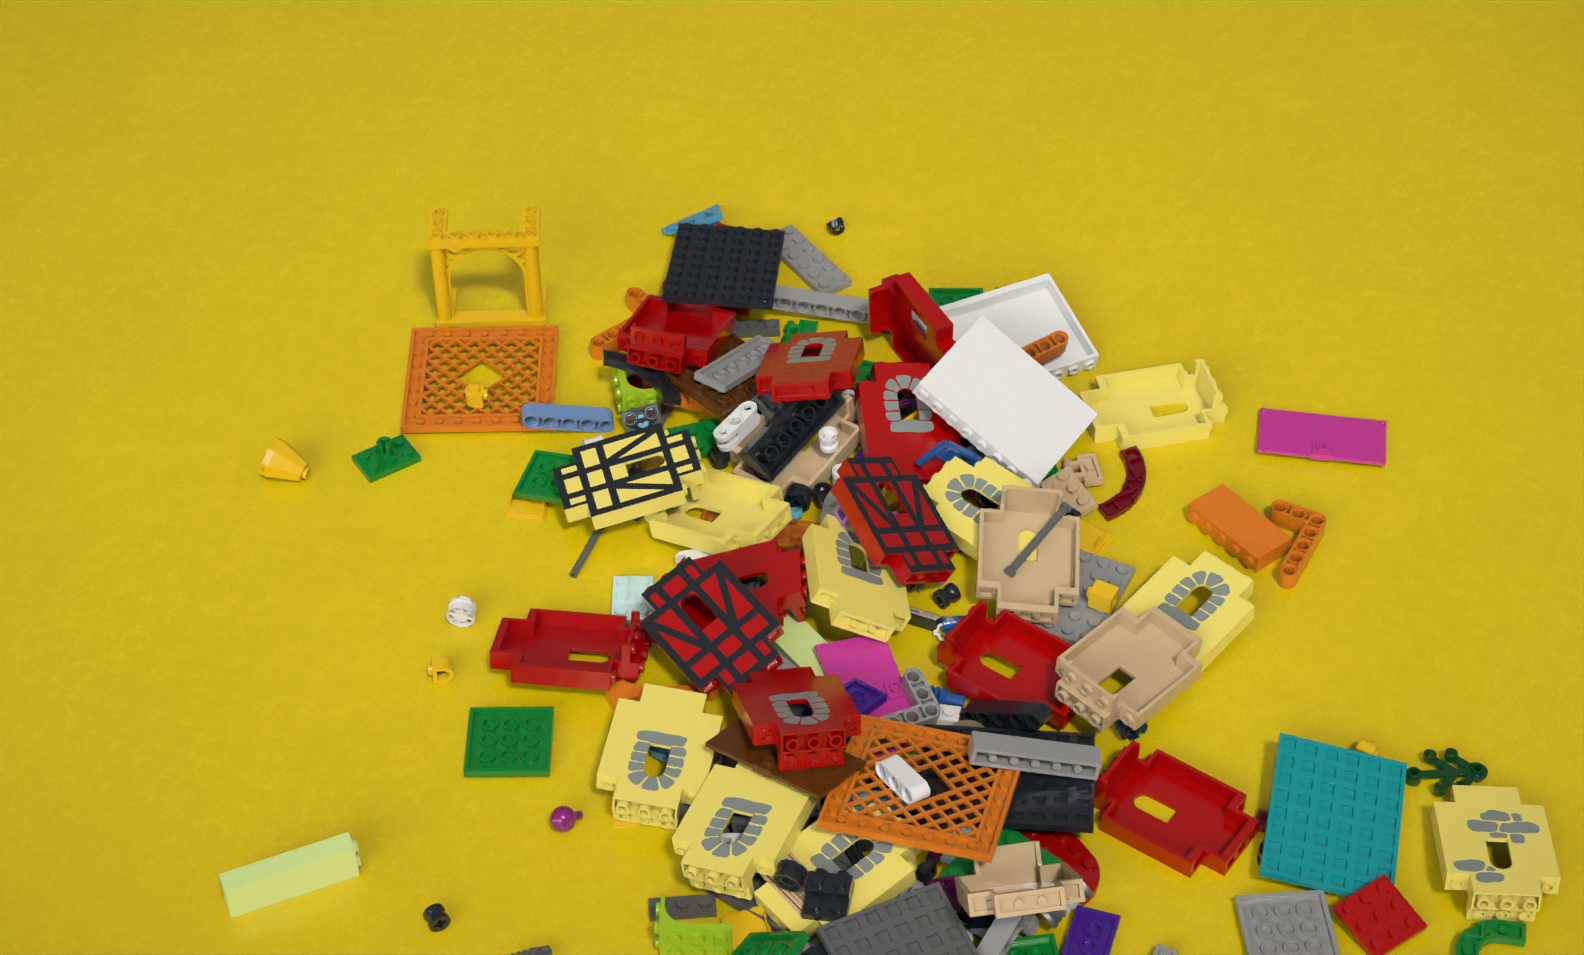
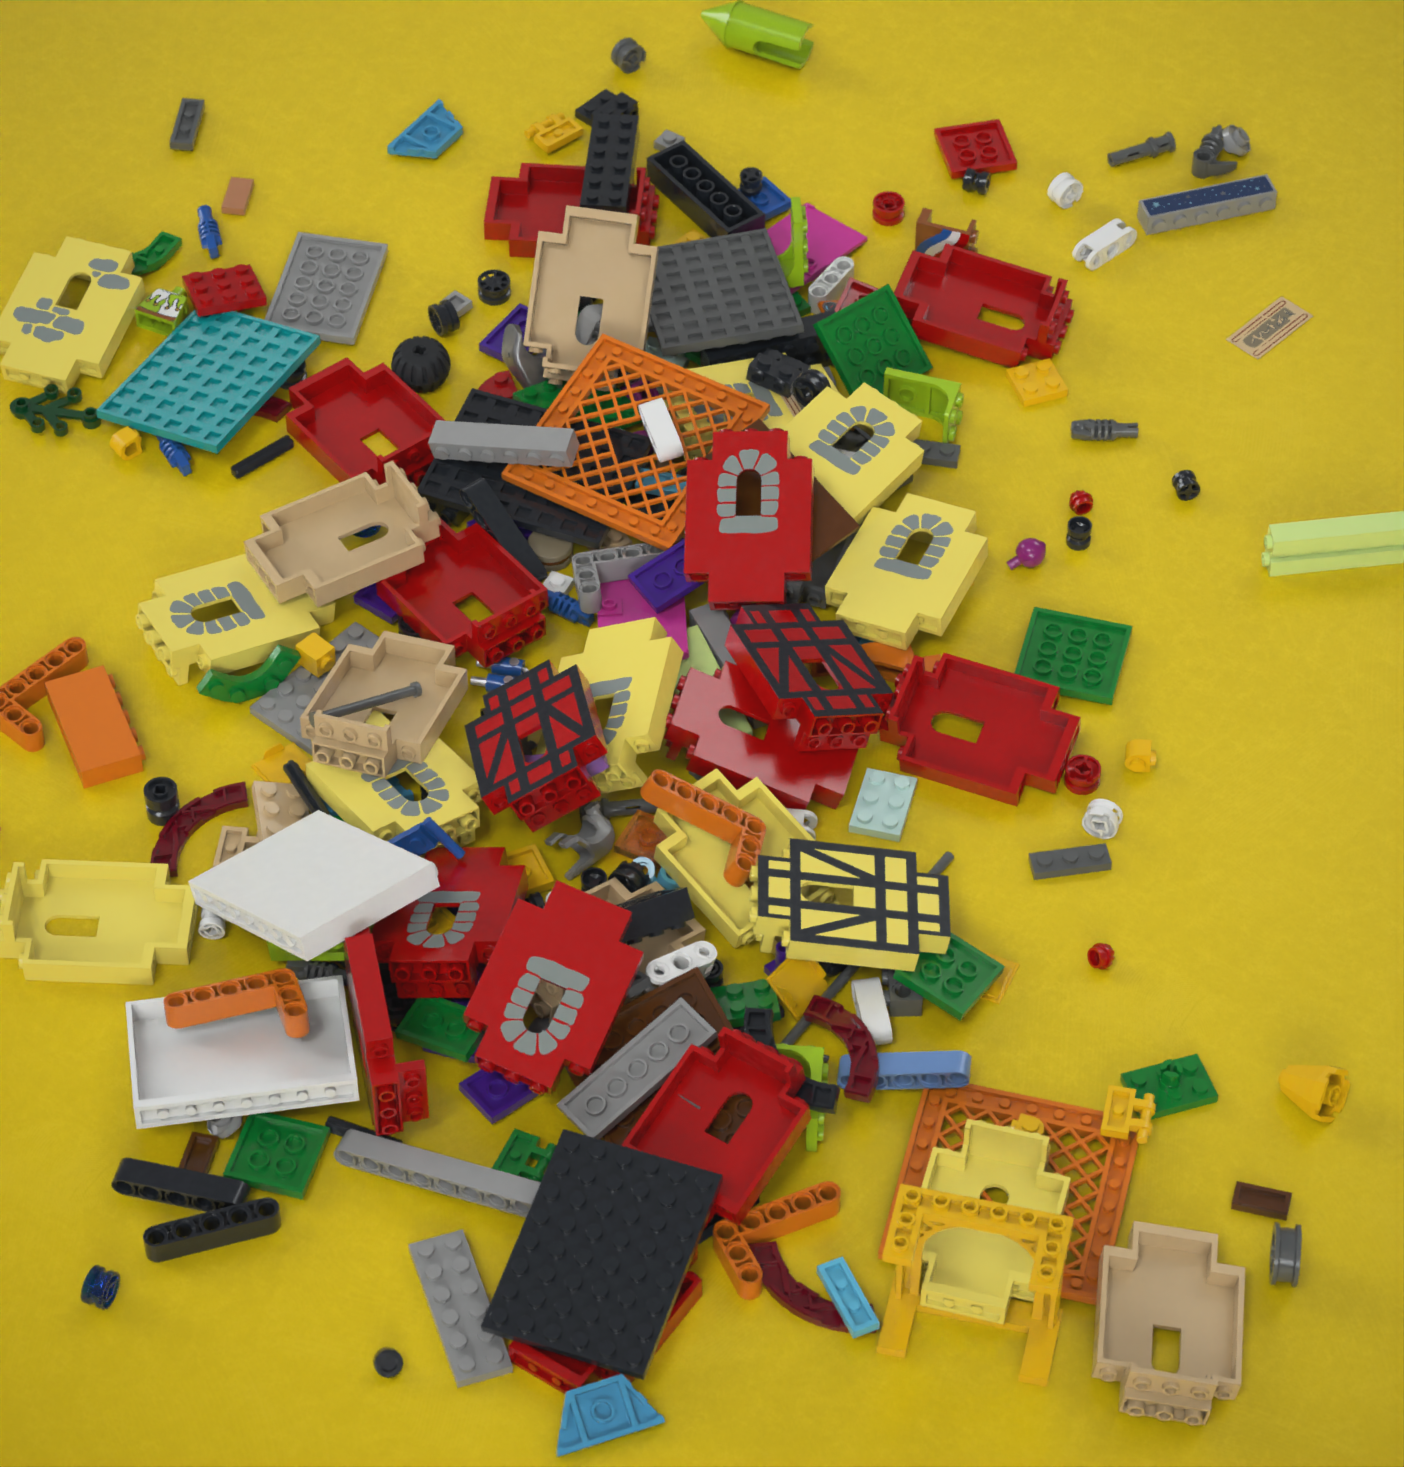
camera: 165 degrees left, 5 degrees up
none -> wheel [81,1265,120,1310]
none -> black beam [111,1158,251,1212]
none -> lime torso [135,287,189,336]
none -> black wheel [143,777,180,826]
none -> black beam [143,1197,281,1262]
none -> green plate [196,644,301,703]
none -> black axle [231,435,294,479]
none -> black wheel [391,336,451,393]
none -> black wheel [428,299,460,336]
none -> orange beam [640,769,766,887]
none -> dark red tile [748,1241,877,1333]
none -> dark red tile [803,994,879,1103]
none -> medium azure plate [817,1256,880,1339]
none -> light yellow panel [920,1119,1071,1325]
none -> dark grey plate [1028,843,1112,880]
none -> red wheel [1064,754,1101,795]
none -> black wheel [1066,516,1092,551]
none -> red plate [1069,490,1093,515]
none -> red plate [1087,943,1115,970]
none -> tan panel [1092,1221,1245,1425]
none -> yellow plate [1100,1085,1156,1144]
none -> reddish brown tile [1231,1181,1292,1221]
none -> dark grey wheel [1269,1222,1302,1287]

